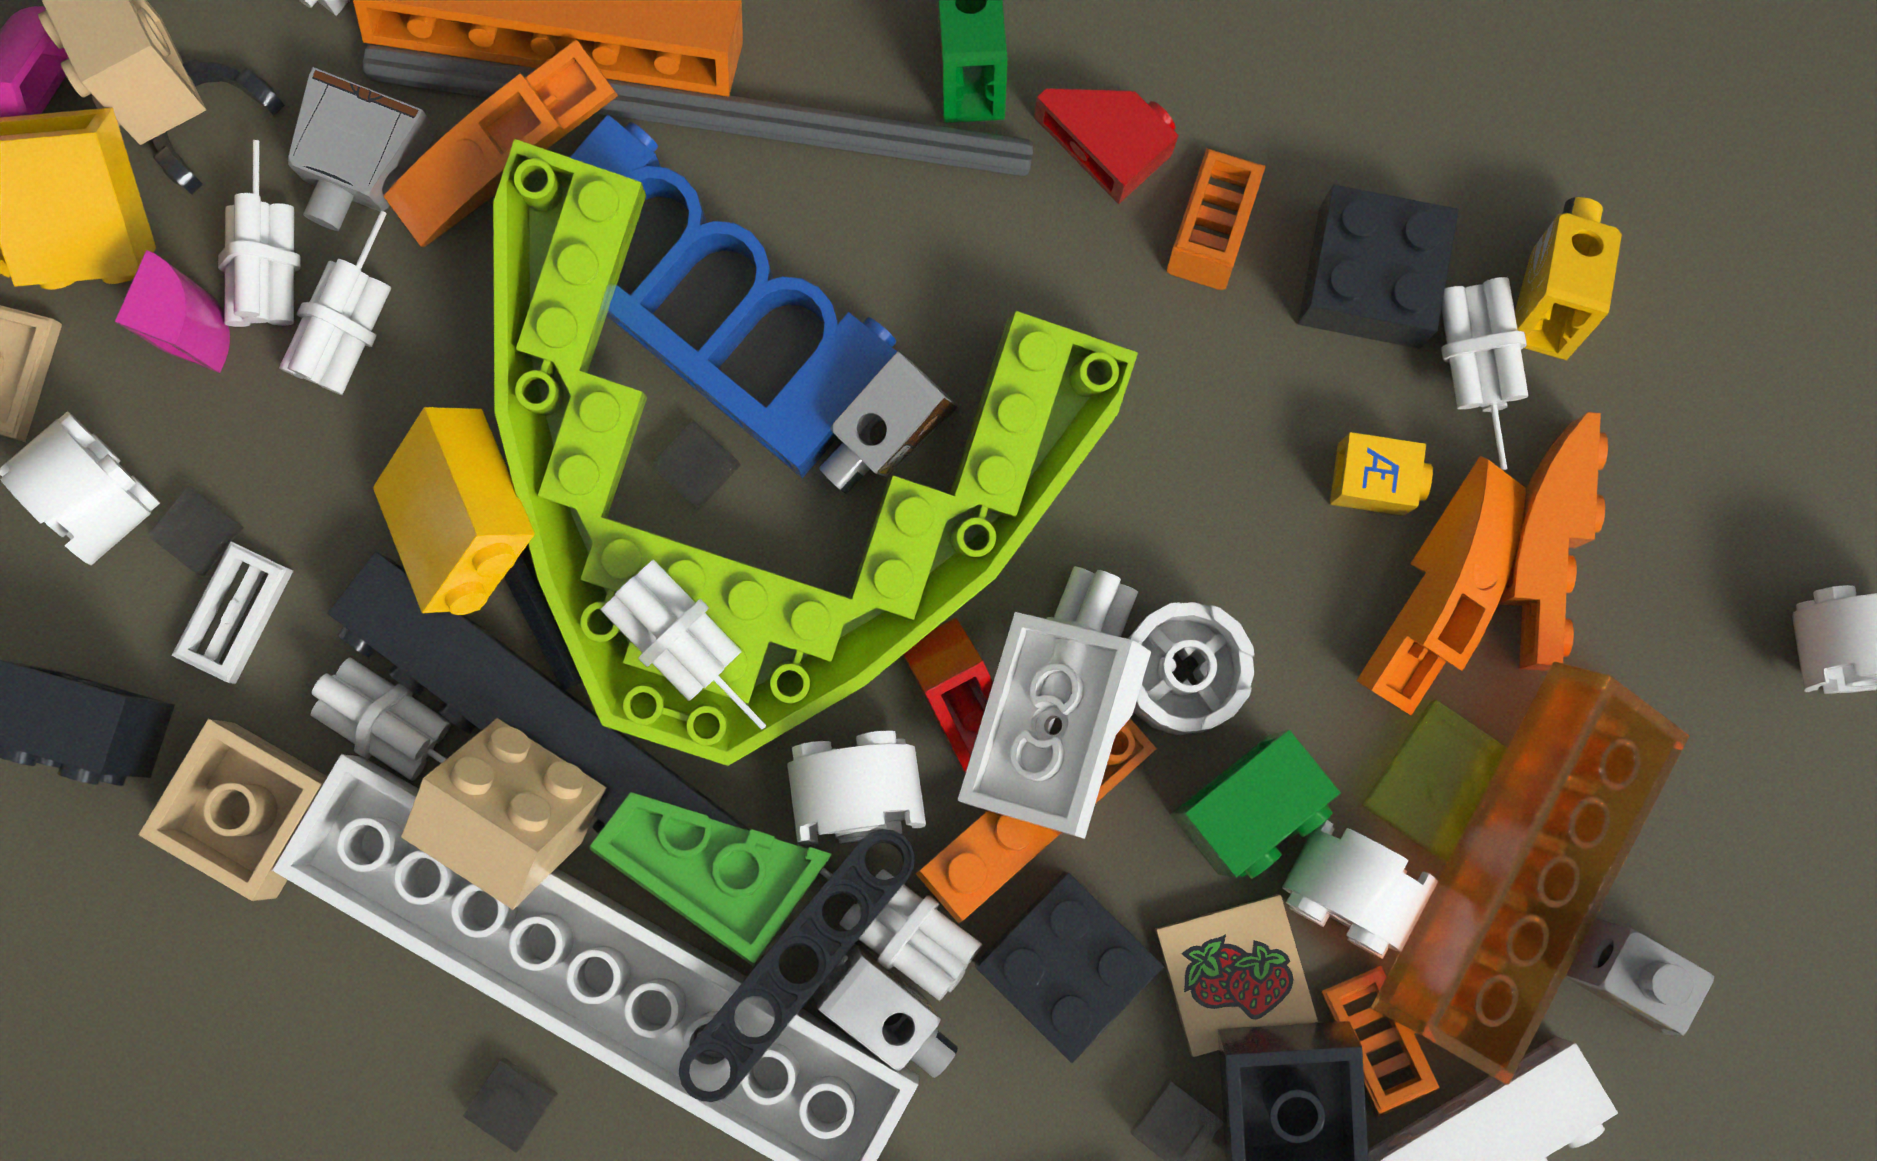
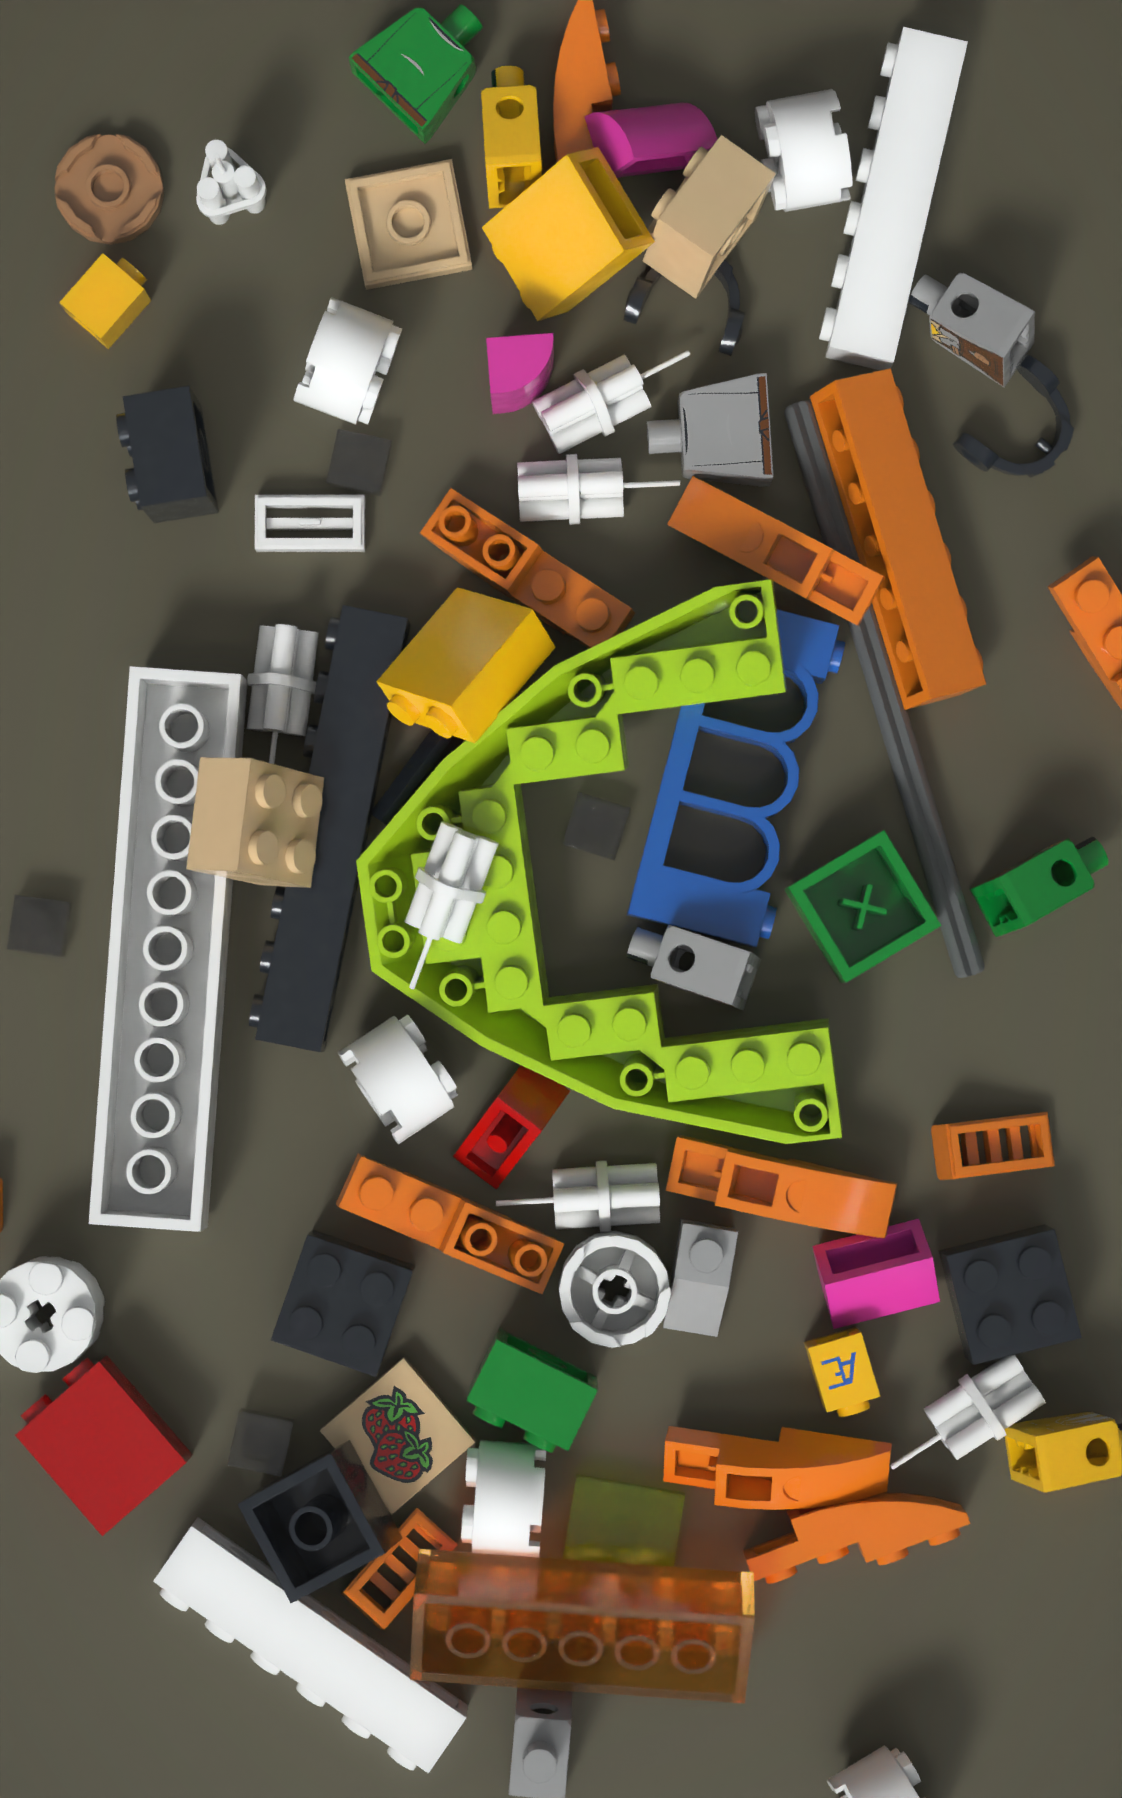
camera: 65 degrees right, 5 degrees up
tan brick [139,719,328,901] -> none
bright green wing [590,792,832,966] -> none
black beam [679,829,915,1103] -> none
torso [813,941,958,1078] -> none
white piece [820,868,982,1001] -> none
white piece [957,612,1151,839] -> none
red slope [1034,88,1179,204] -> none
none -> orange slope [420,488,636,648]
none -> light grey slope [663,1219,738,1337]
none -> orange slope [665,1135,898,1238]
none -> green brick [784,830,942,983]
none -> dark pink brick [812,1219,940,1329]

